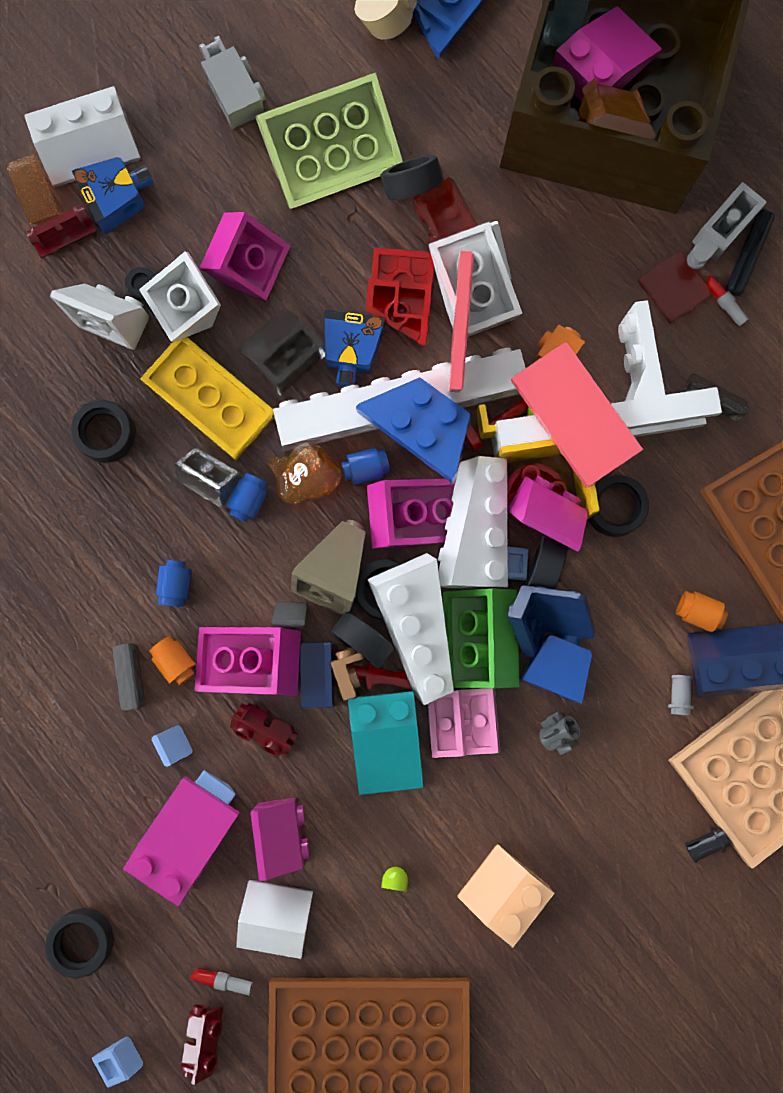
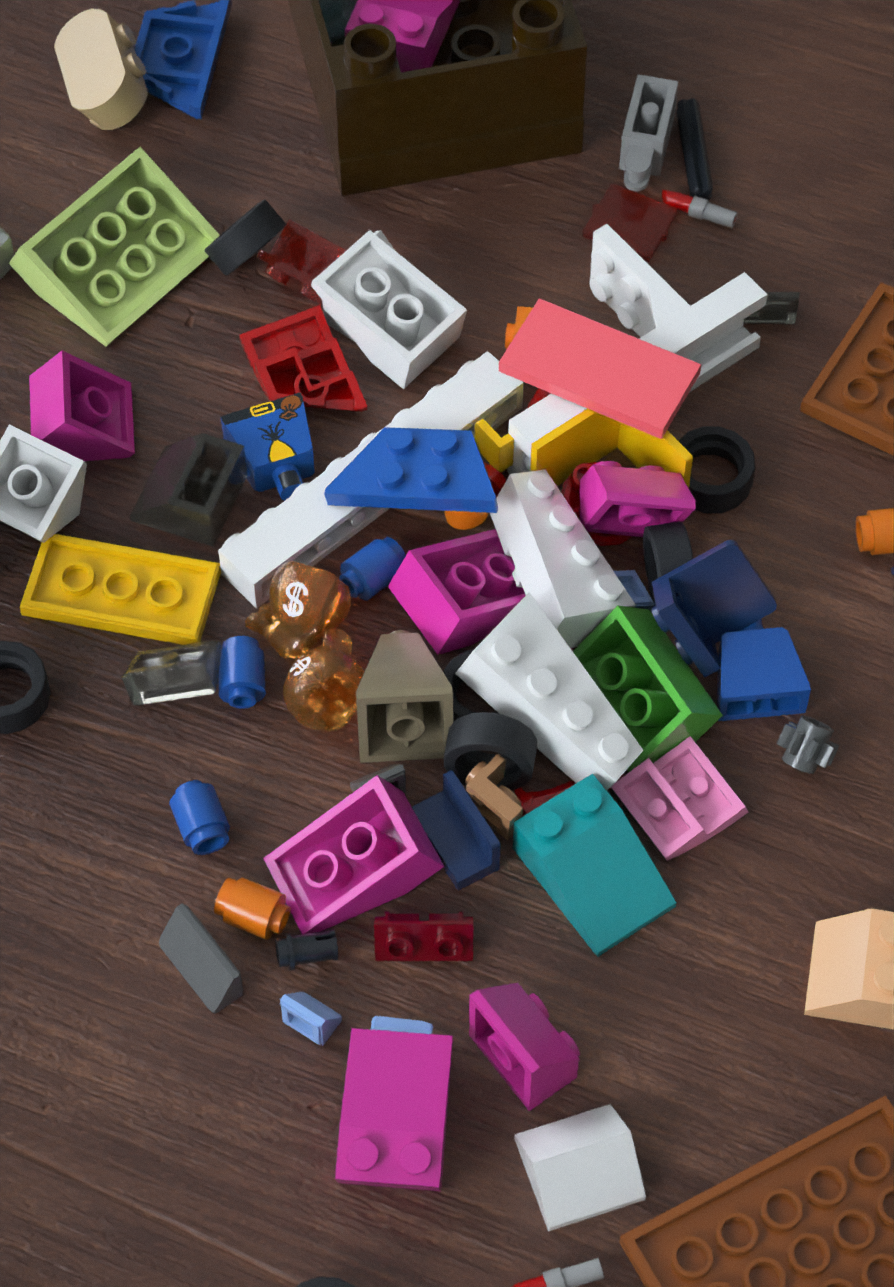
camera: 25 degrees left, 25 degrees down
lime hinge [381,867,408,892] -> none
coral tile [448,251,474,393] -> none
reddish brown slope [578,77,656,140] -> none
none -> black pin [275,929,339,971]
none -> clear orange piece [283,629,364,733]

